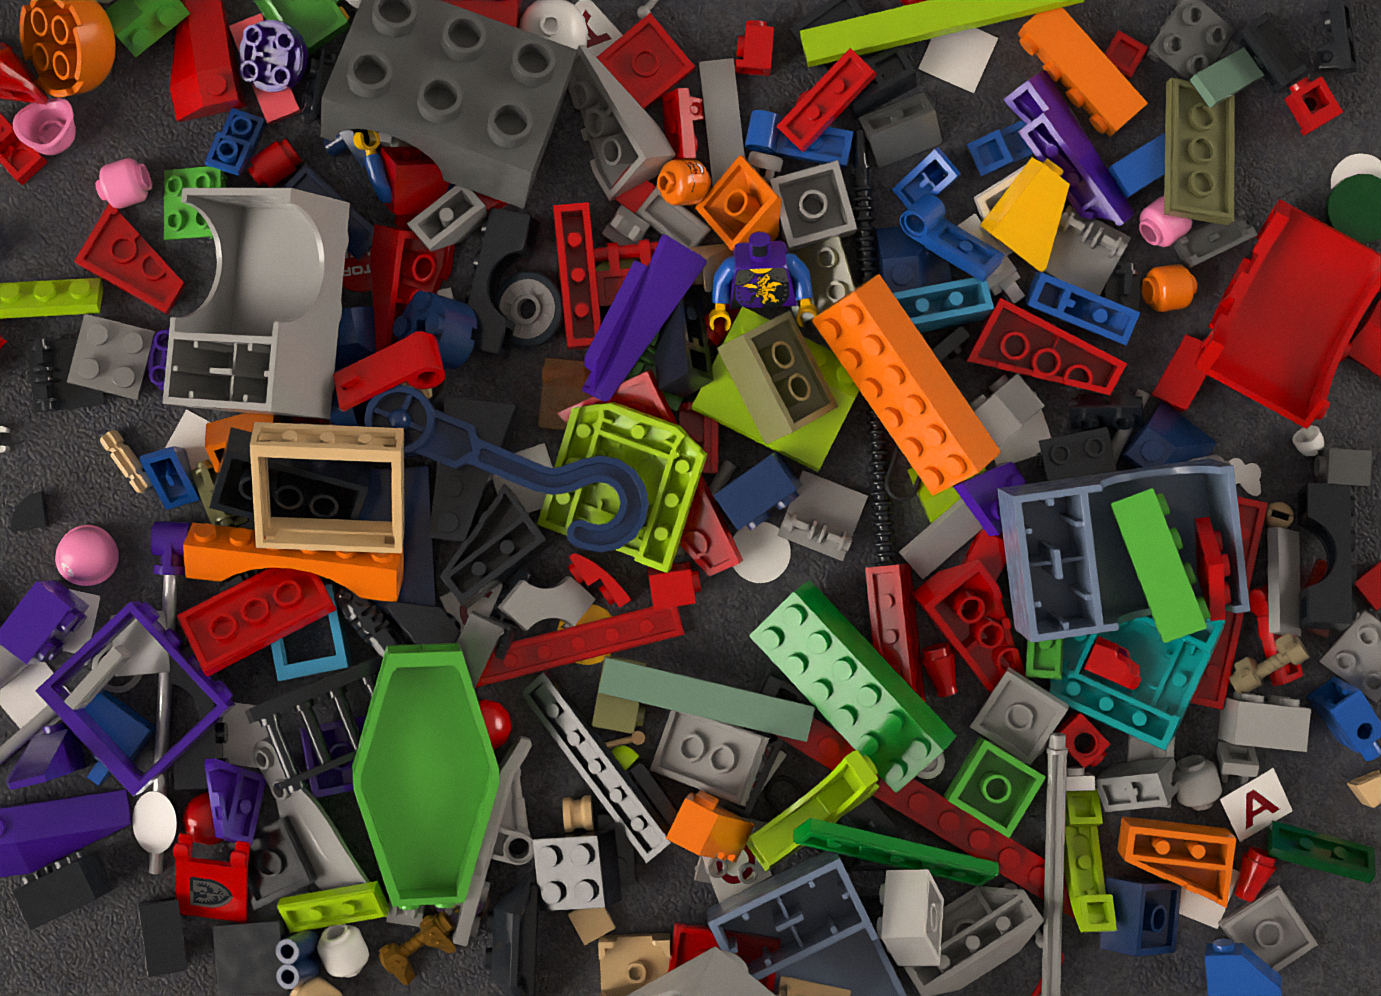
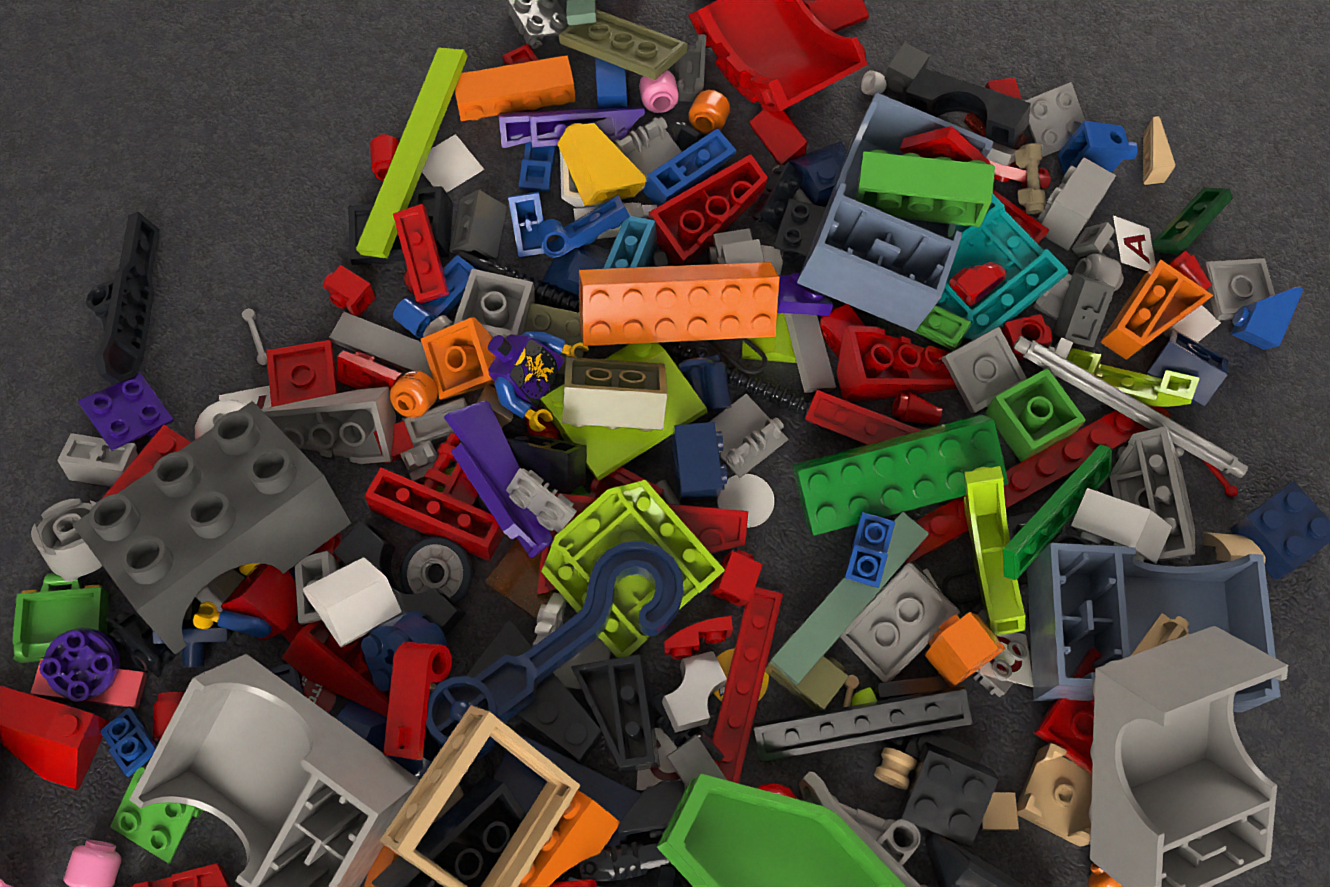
camera: 65 degrees left, 20 degrees down
none -> white slope [303,557,402,648]
none -> light grey hinge [506,468,577,533]
none -> white plate [533,593,566,647]
none -> dark blue piece [679,353,732,413]
none -> blue slope [845,512,895,588]

